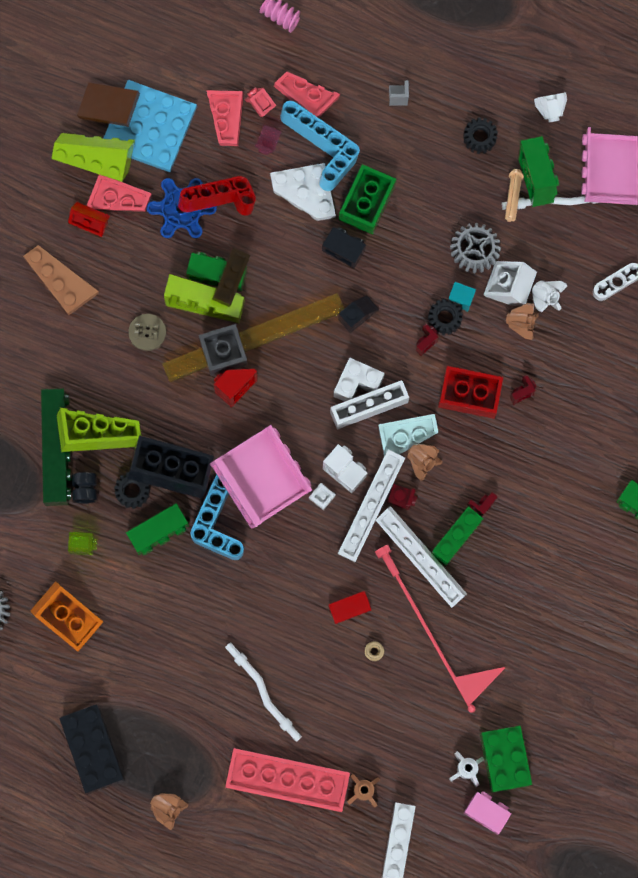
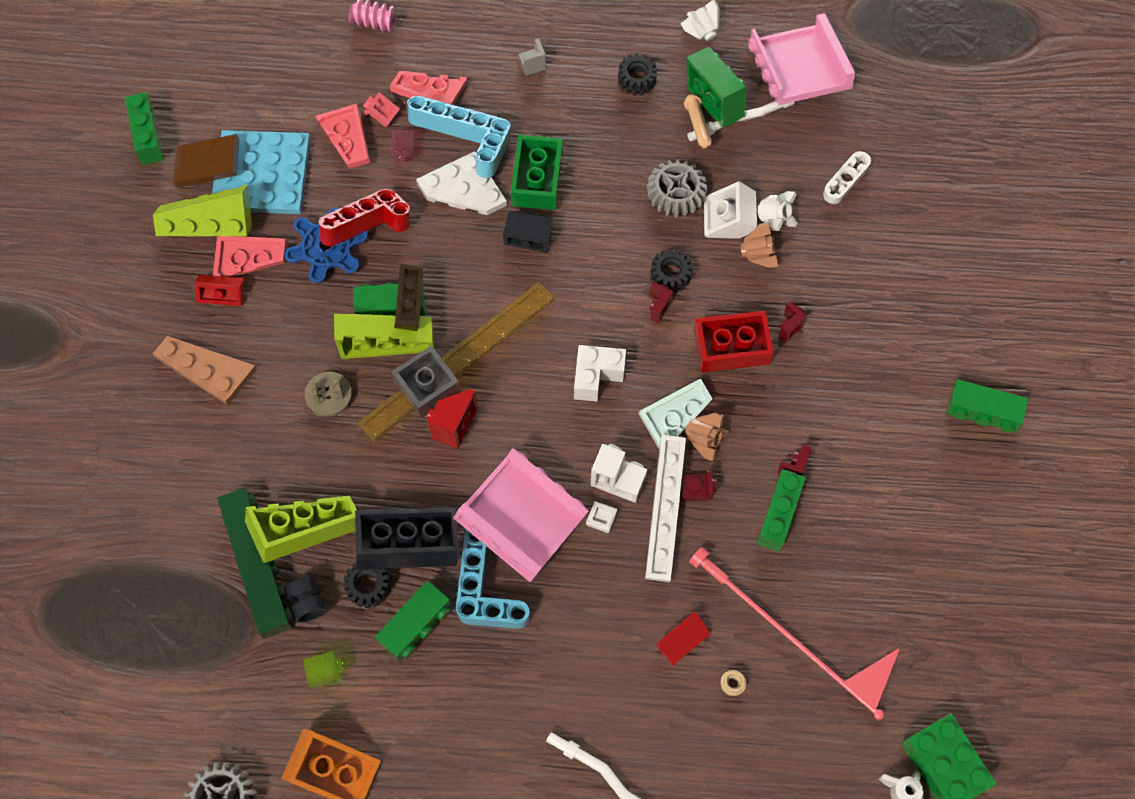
camera: 15 degrees left, 10 degrees down
white brick [330,380,409,430] -> none
black slope [338,295,379,334] -> none
white plate [376,507,467,608] -> none
teal panel [449,282,476,312] -> none
none -> green brick [125,92,164,166]

